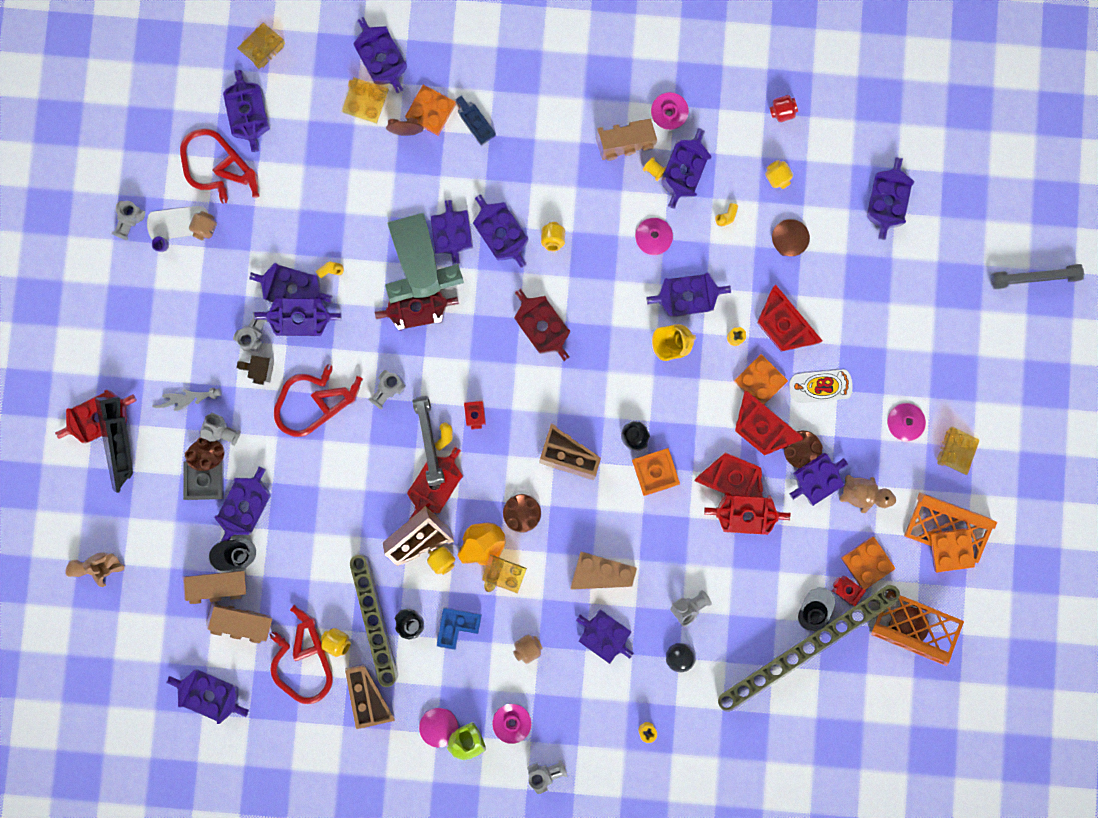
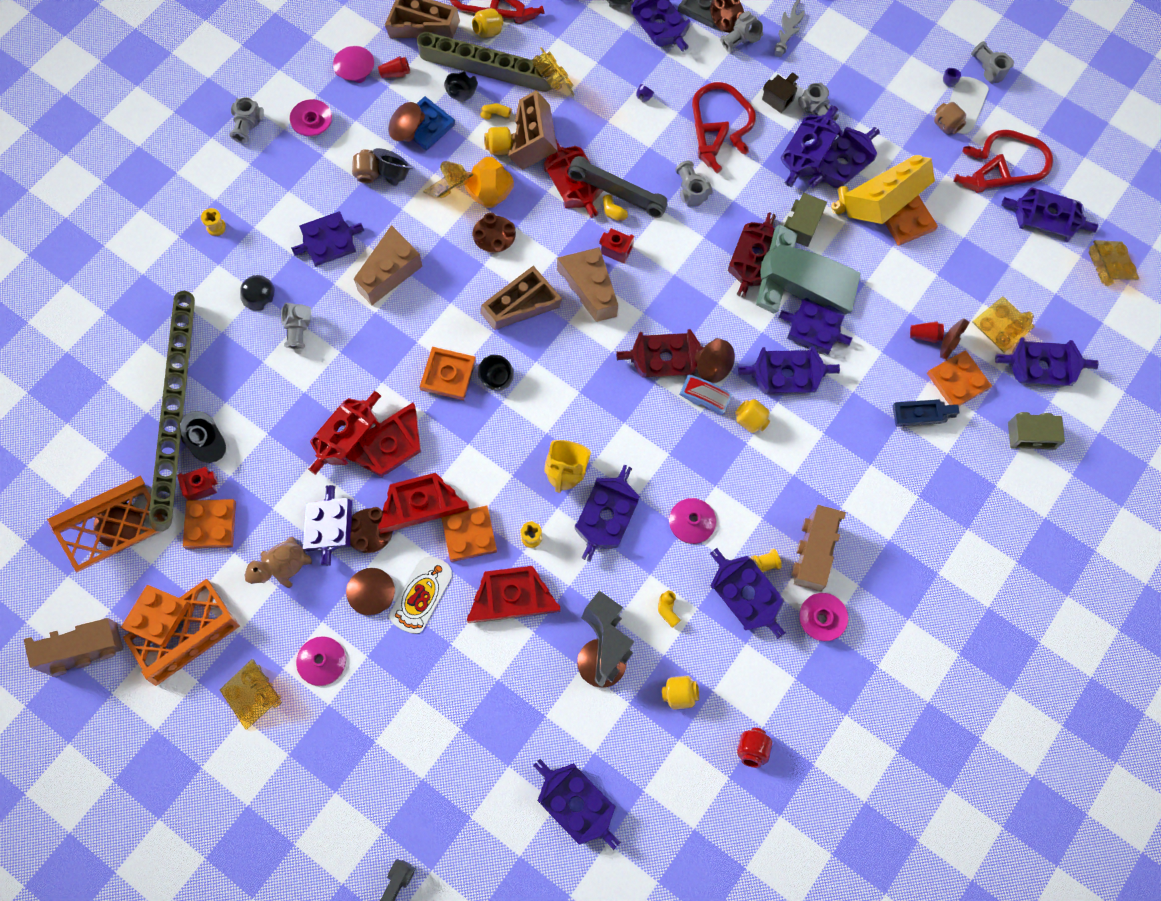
camera: 120 degrees right, 15 degrees down
lime piece [447,722,486,760] -> none
none -> medium nougat wedge [23,618,123,677]
none -> copper dish [346,568,395,615]
none -> black piece [373,148,414,186]
none -> red cone [378,56,411,78]
none -> copper dish [388,102,425,142]
none -> yellow arm [480,103,512,120]
none -> clear yellow hinge [532,47,575,96]
none -> medium nougat wedge [557,247,618,322]
none -> dark grey arch [581,590,634,687]
none -> dark purple hinge [636,84,655,102]
none -> slope [679,375,733,415]
none -> copper dish [695,338,735,383]
none -> olive brick [784,192,827,247]
none -> yellow wedge [844,155,935,224]
none -> orange plate [885,195,938,246]
none -> red cone [910,321,944,343]
none -> olive brick [1008,412,1065,450]

